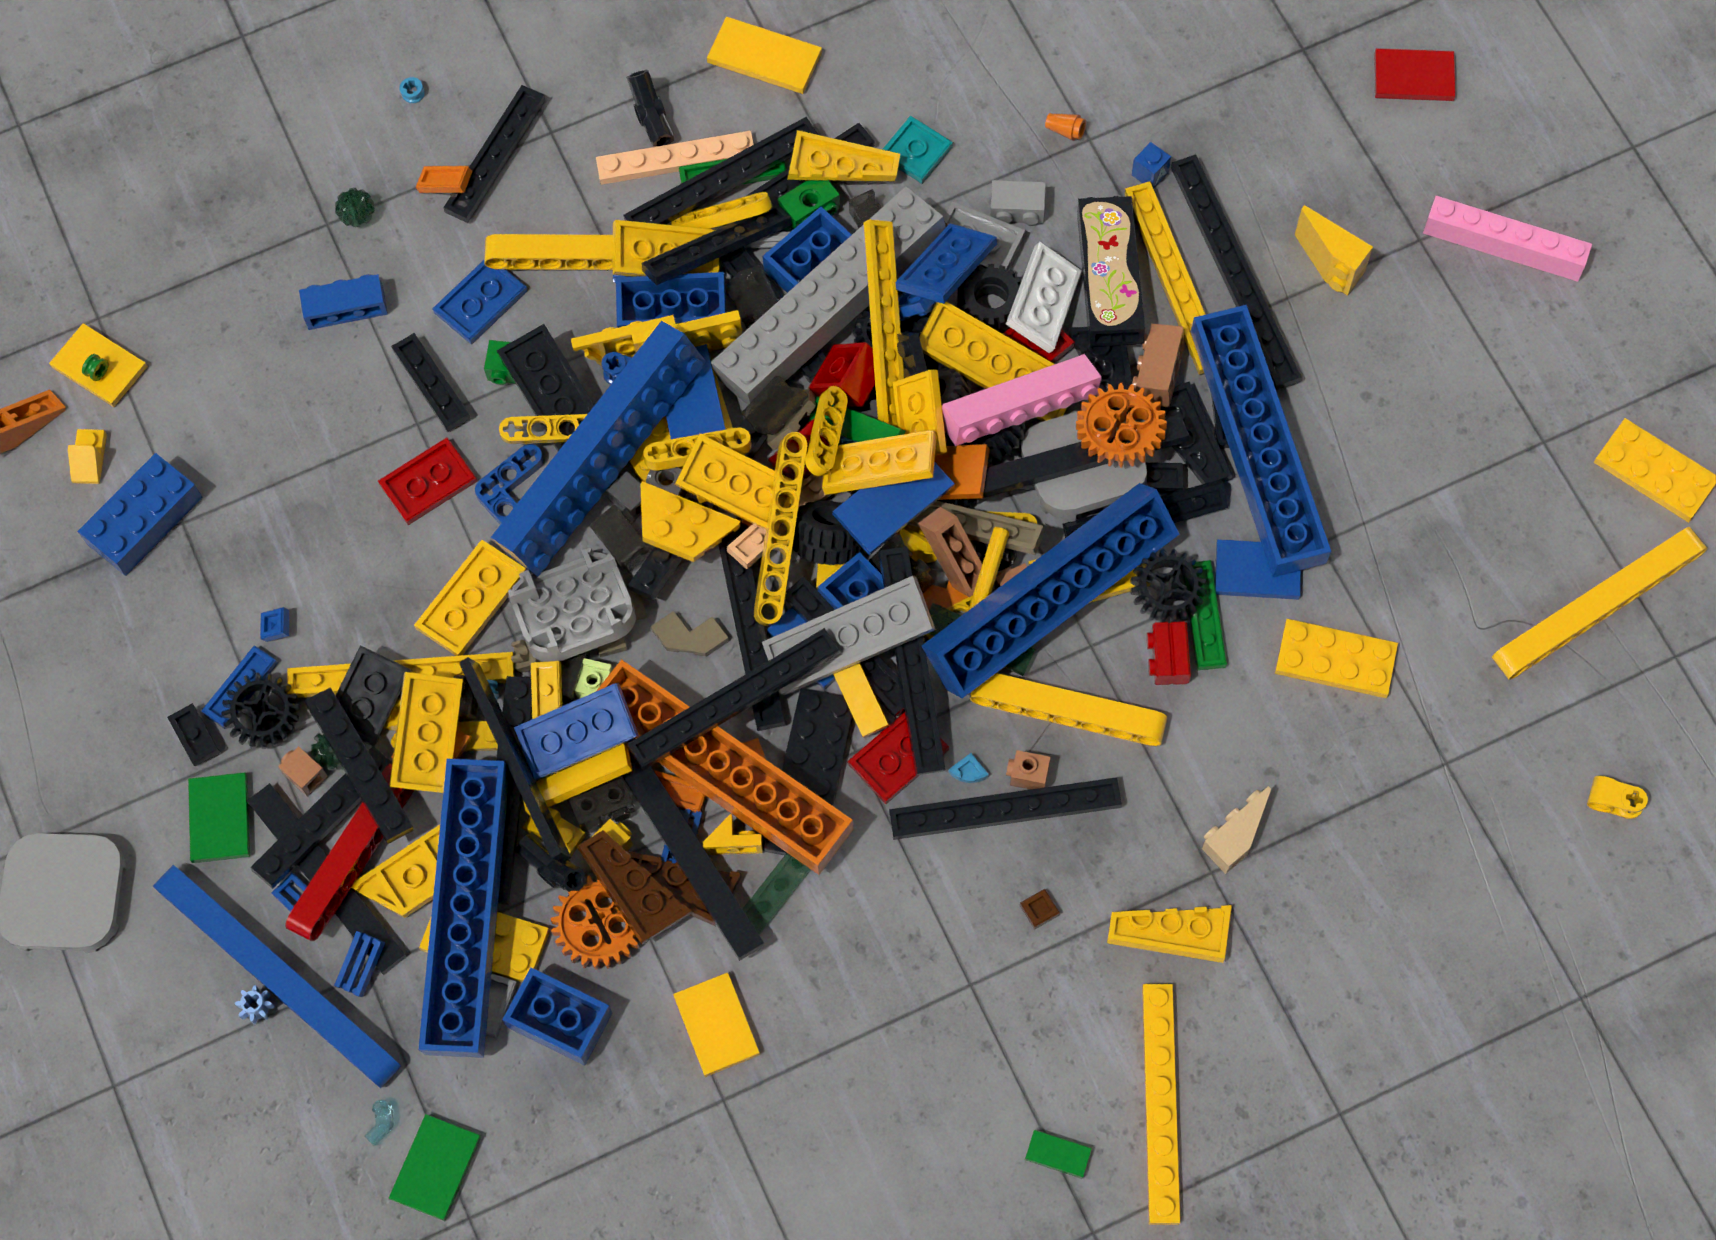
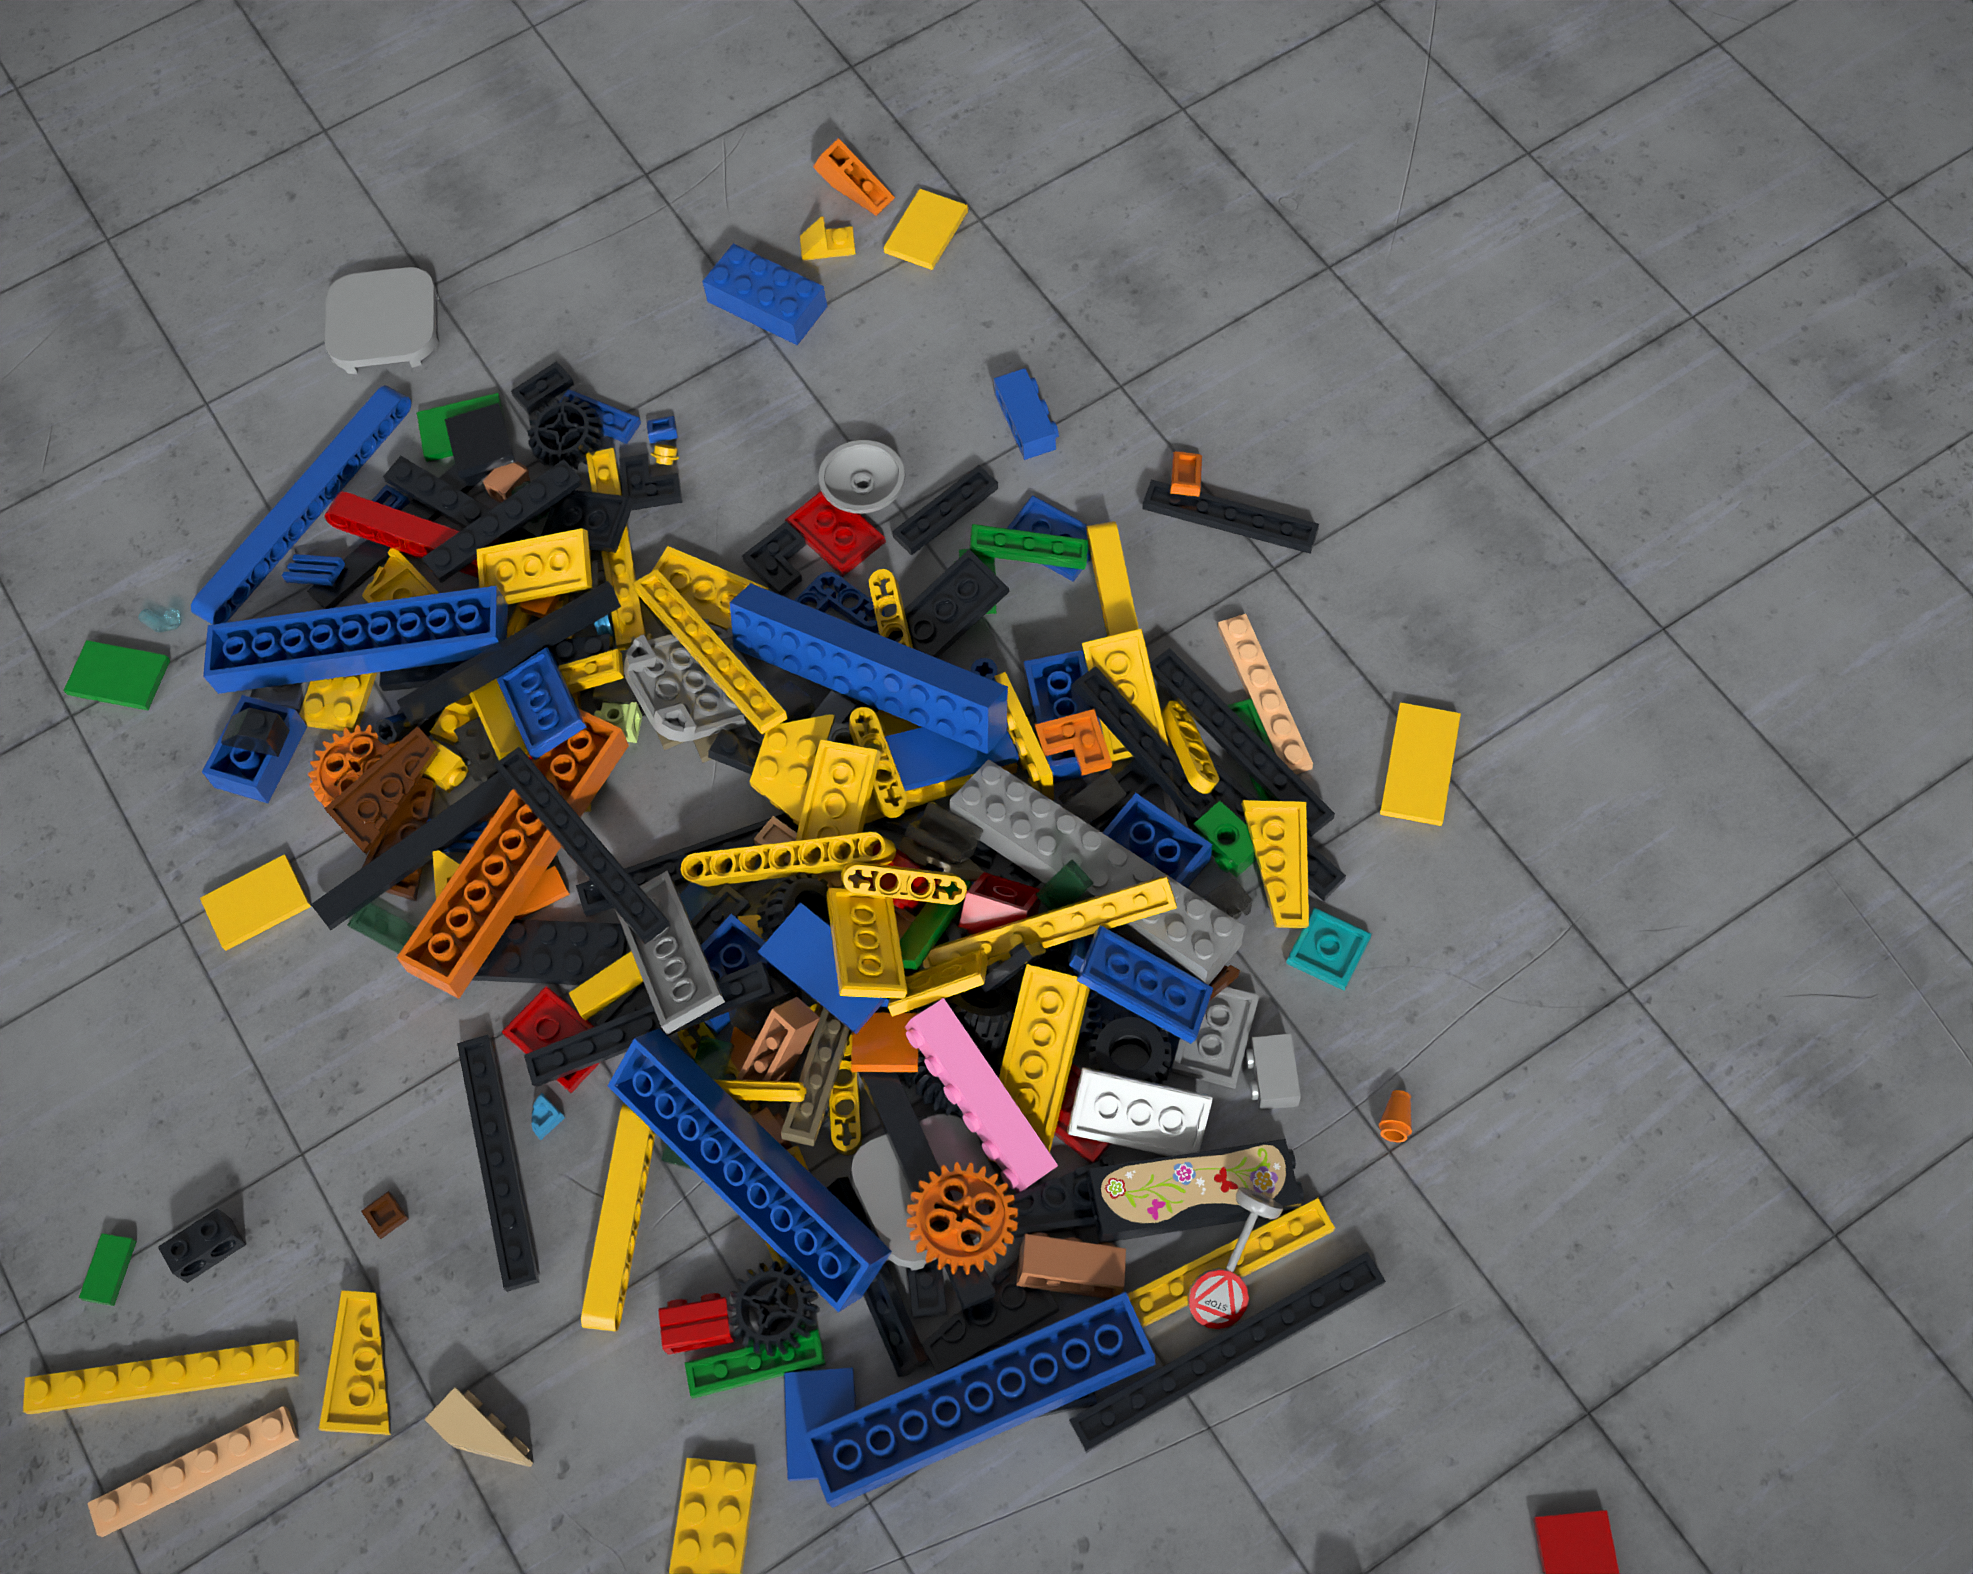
camera: 85 degrees right, 5 degrees down
green bush [82,354,109,381] -> none
light blue gear [235,985,274,1025] -> none
clear green piece [335,188,374,227] -> none
dark azure bush [399,77,425,103] -> none
yellow wing [571,315,676,366] -> none
black piece [626,70,674,147] -> none
dark tan tile [650,611,729,657] -> none
nougat brick [1006,750,1050,790] -> none
blue brick [1132,142,1171,189] -> none
yellow slope [1295,205,1373,296] -> none
none -> light nougat plate [87,1406,299,1537]
none -> black brick [158,1208,246,1283]
none -> black slope [221,708,290,757]
none -> black tile [444,403,515,479]
none -> black plate [619,454,682,511]
none -> yellow plate [632,569,787,734]
none -> yellow plate [651,444,679,465]
none -> black plate [742,521,806,596]
none -> light grey dish [818,440,905,514]
none -> green tile [969,524,1088,570]
none -> orange plate [1035,709,1112,776]
none -> clear green tile [1035,859,1094,911]
none -> light grey piece [1187,1187,1283,1329]

